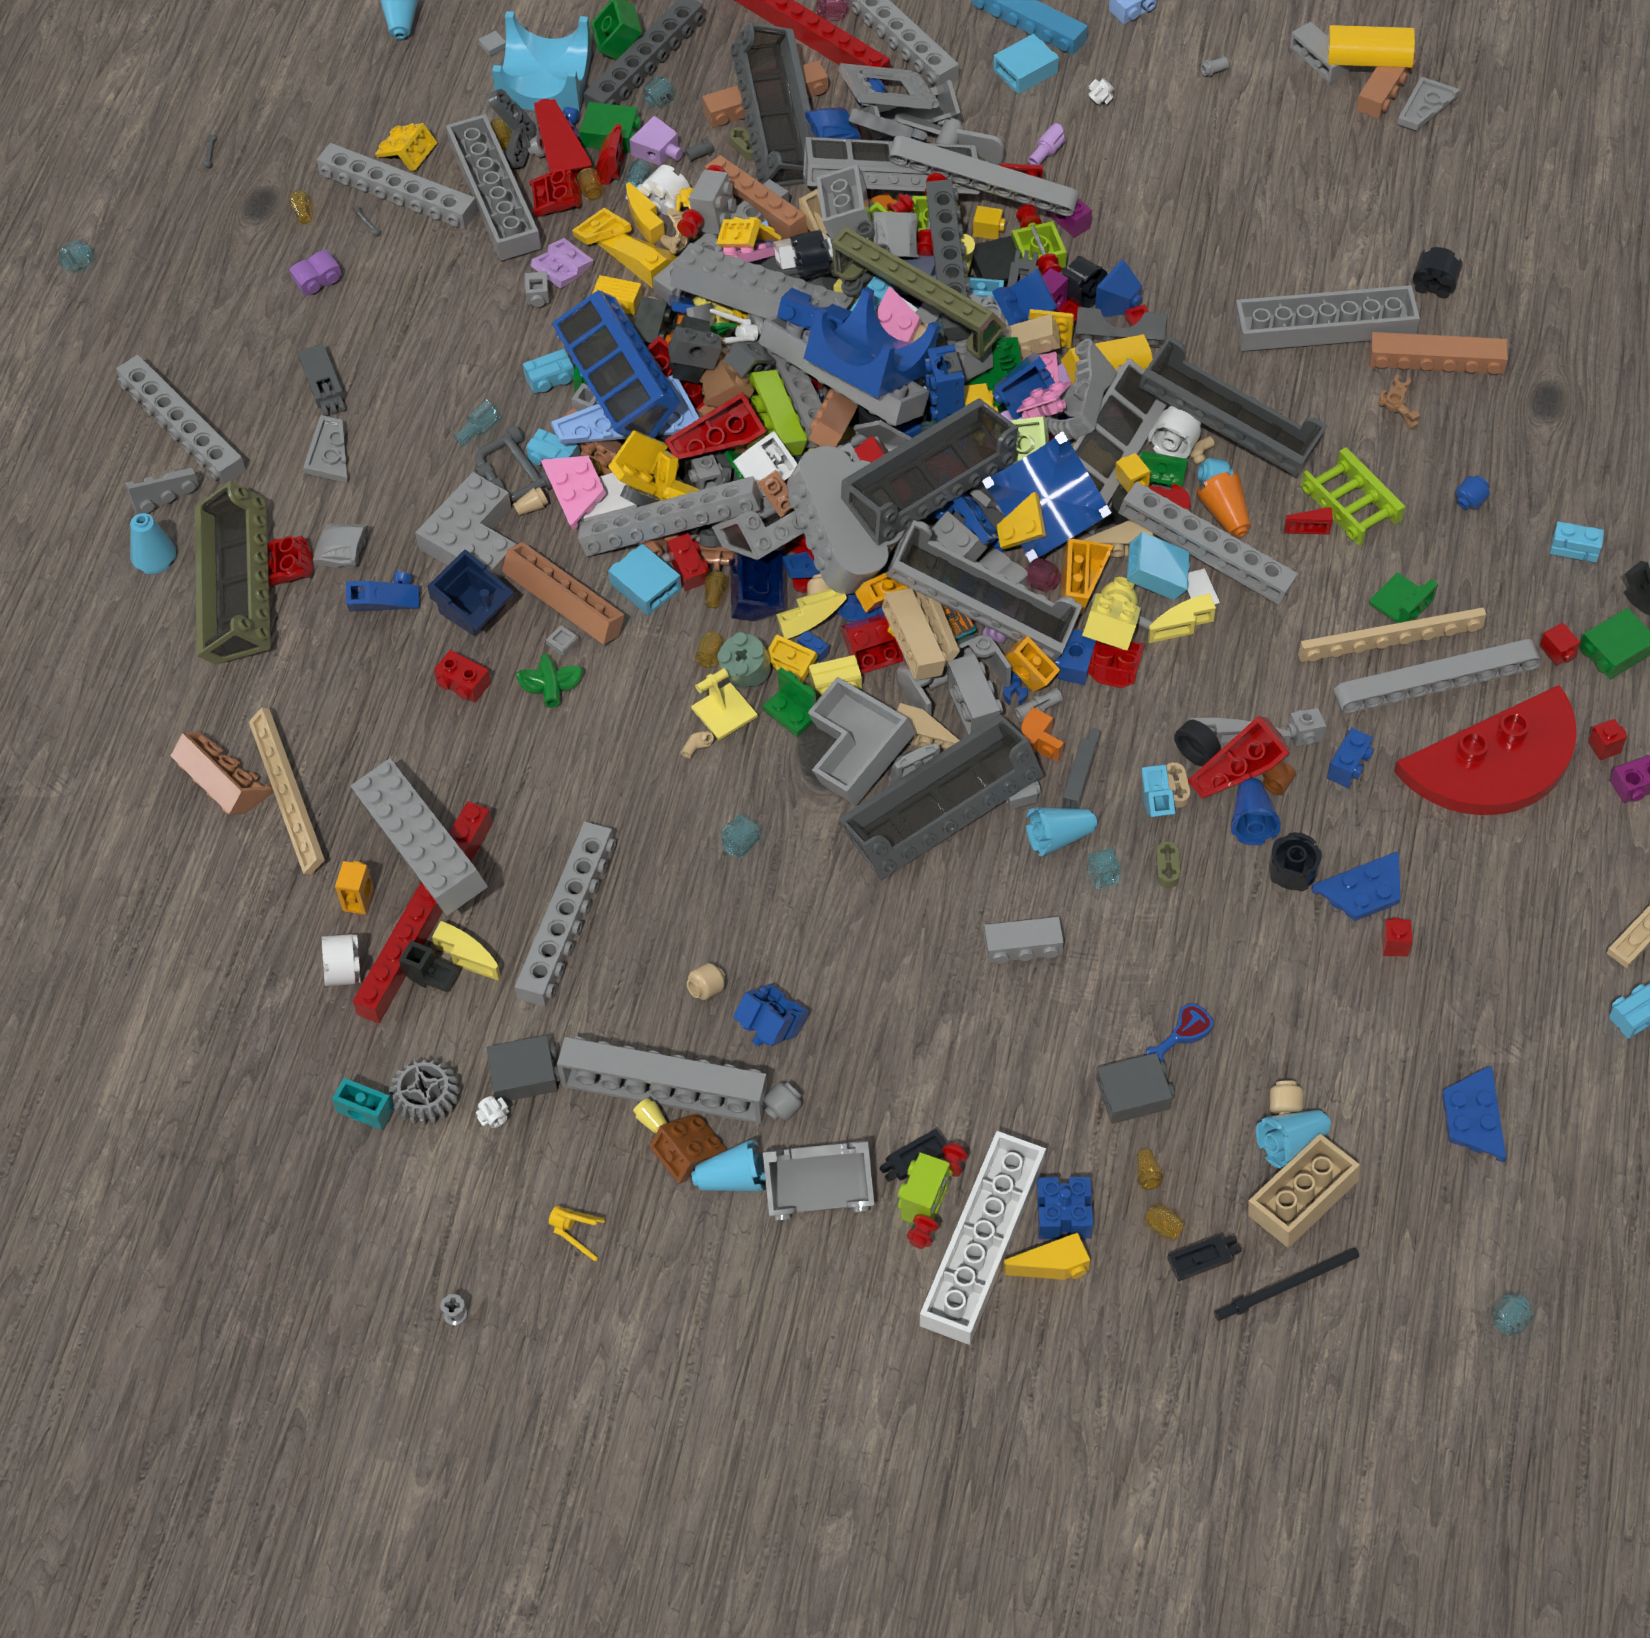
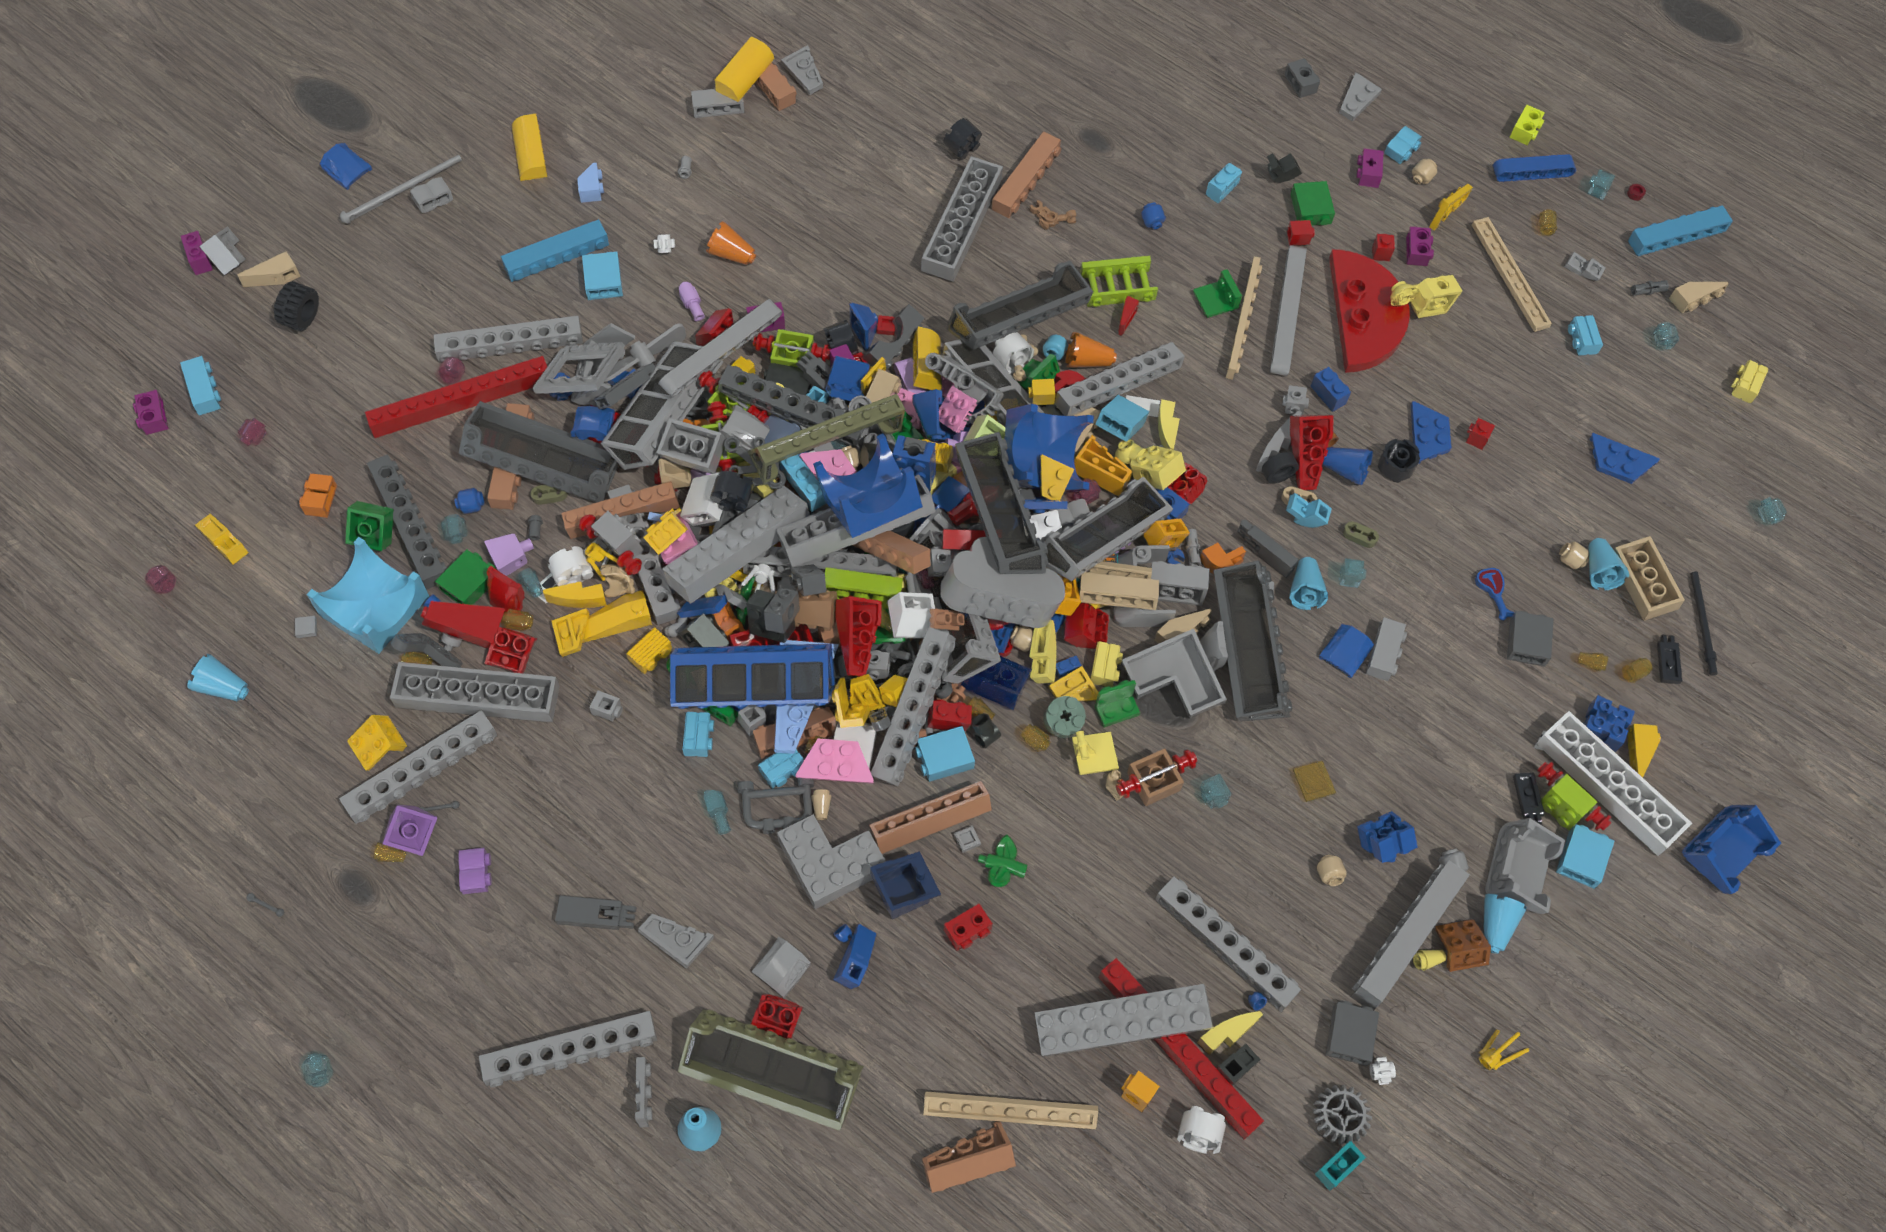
camera: 70 degrees left, 5 degrees up
light grey bush [440,1294,468,1326] -> none
lavender slope [531,238,594,289] -> none
blue arch [777,288,852,331] -> none
none -> medium lavender slope [382,805,437,856]
none -> blue head [454,488,484,514]
none -> orange cone [706,221,756,265]
none -> pearl dark grey piece [971,713,1001,749]
none -> tan arm [1013,365,1026,381]
none -> medium nougat brick [1116,749,1197,806]
none -> blue hinge [1248,992,1267,1011]
none -> clear yellow piece [1293,761,1336,802]
none -> blue slope [1318,624,1374,679]
none -> light yellow brick [1390,275,1462,318]
none -> medium azure brick [1556,824,1615,889]
none -> blue windscreen [1682,805,1781,894]

